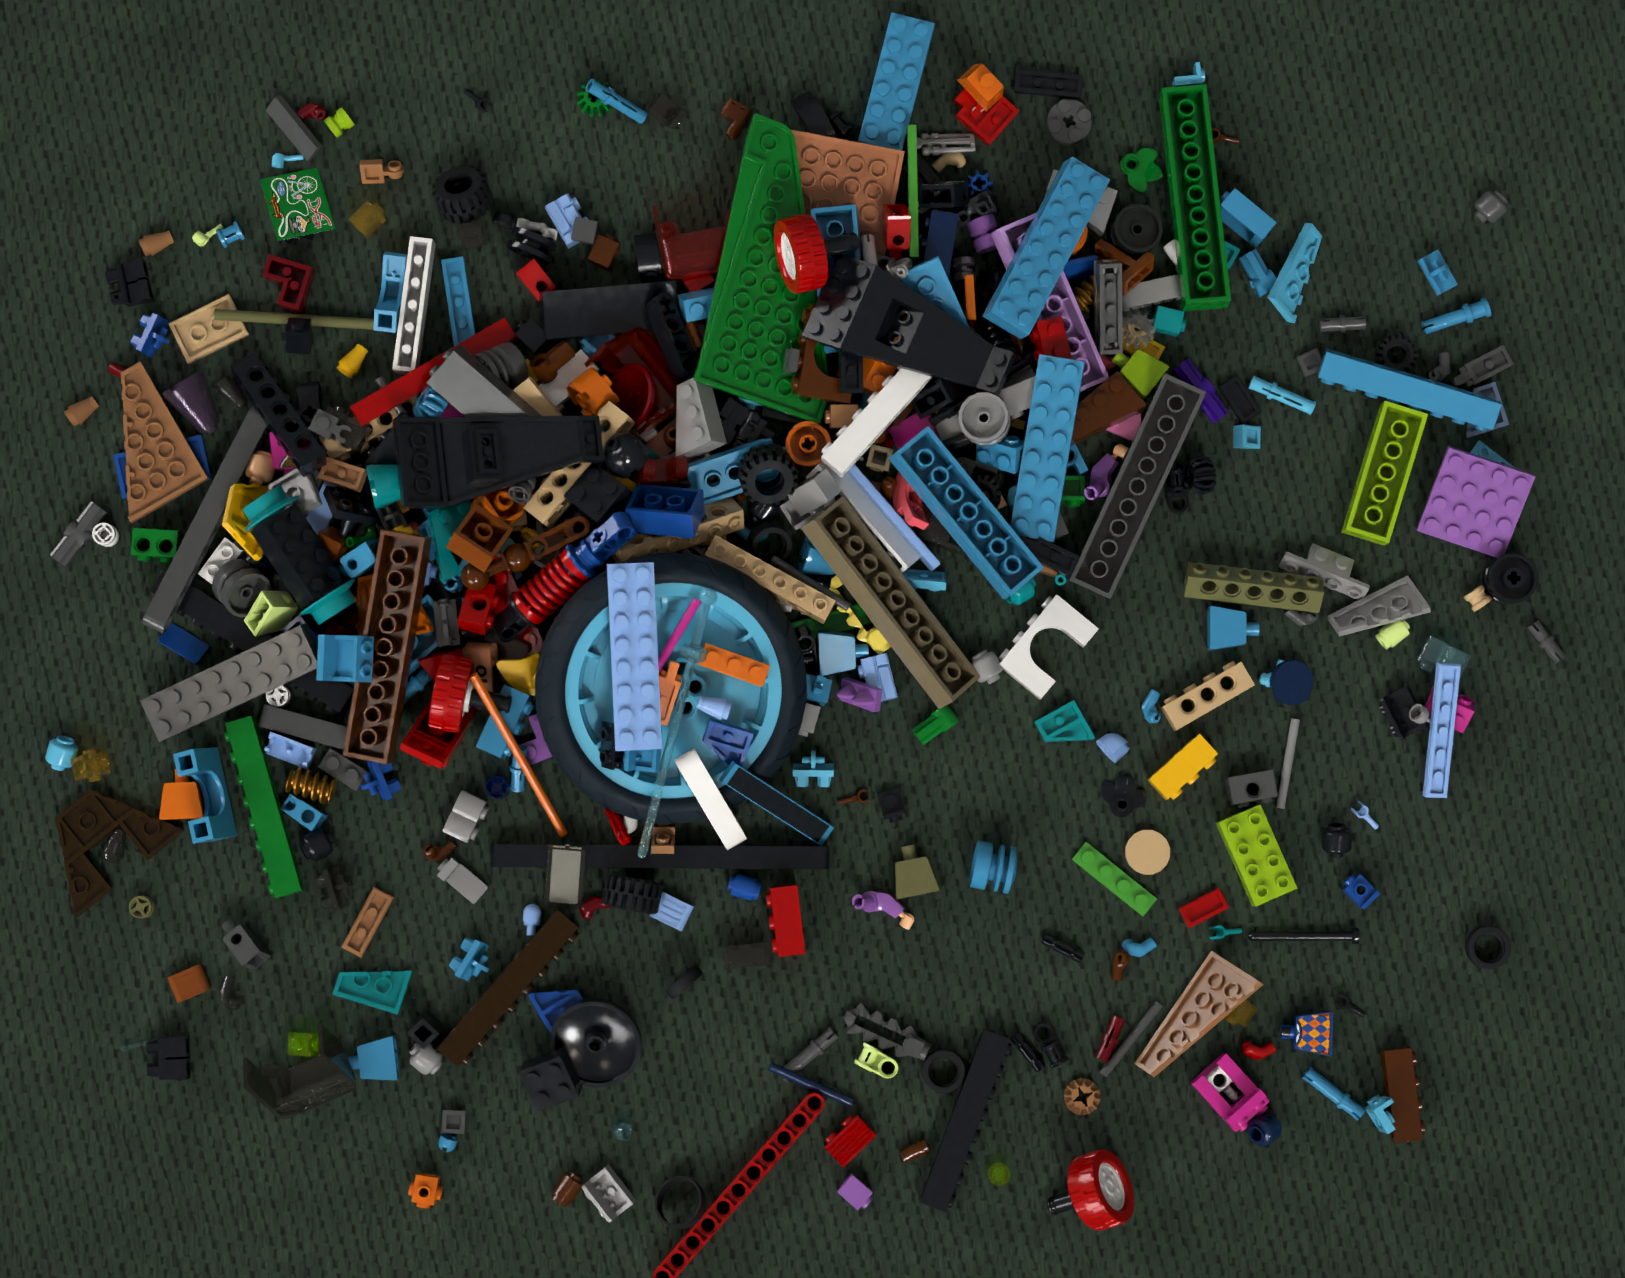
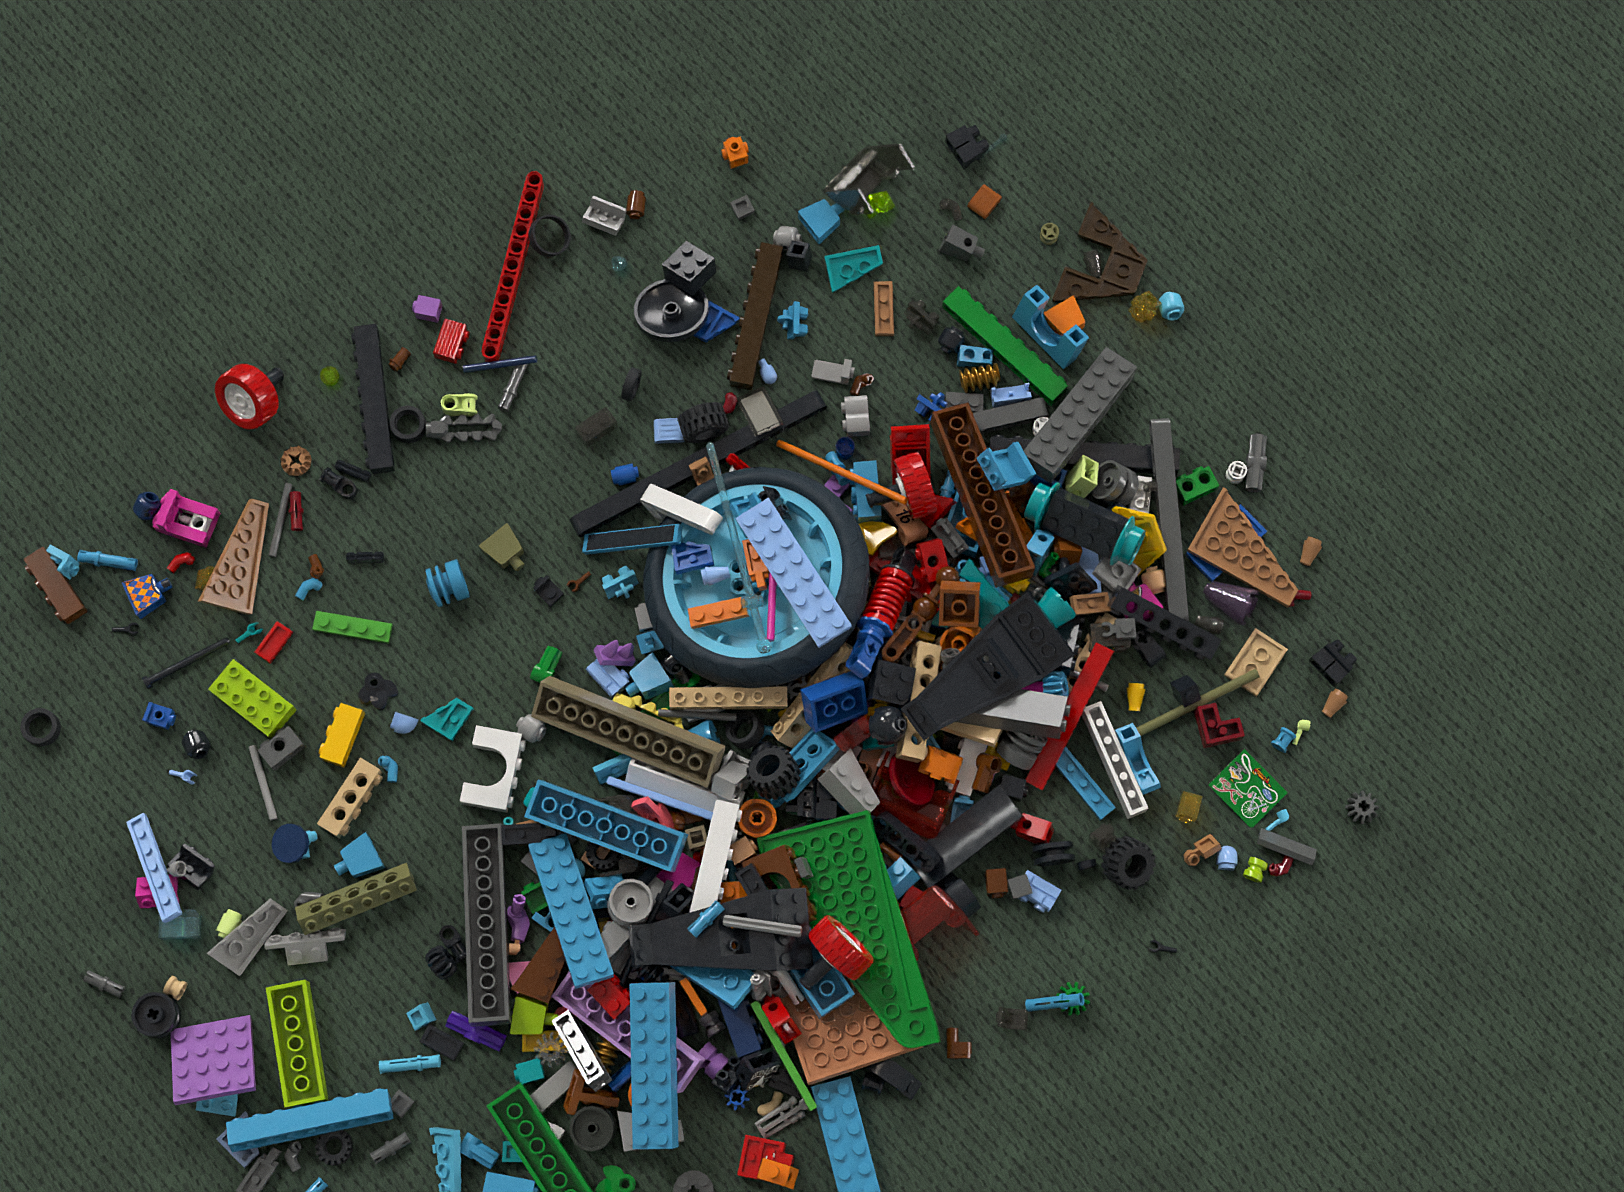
camera: 150 degrees right, 10 degrees down
blue hips [130,313,170,358] -> none
blue slope [158,623,210,665] -> none
dark azure hinge [438,1133,458,1152] -> none
white arm [516,218,558,240] -> none
red brick [766,885,806,957] -> none
medium lavender arm [852,891,914,930] -> none
tan tile [1125,830,1170,875] -> none
none -> dark azure pin [687,900,725,938]
none -> light grey axle [723,915,802,937]
none -> clear smoke hand [1143,481,1157,508]
none -> light blue piece [1216,846,1238,871]
none -> dark grey gear [1345,791,1379,824]

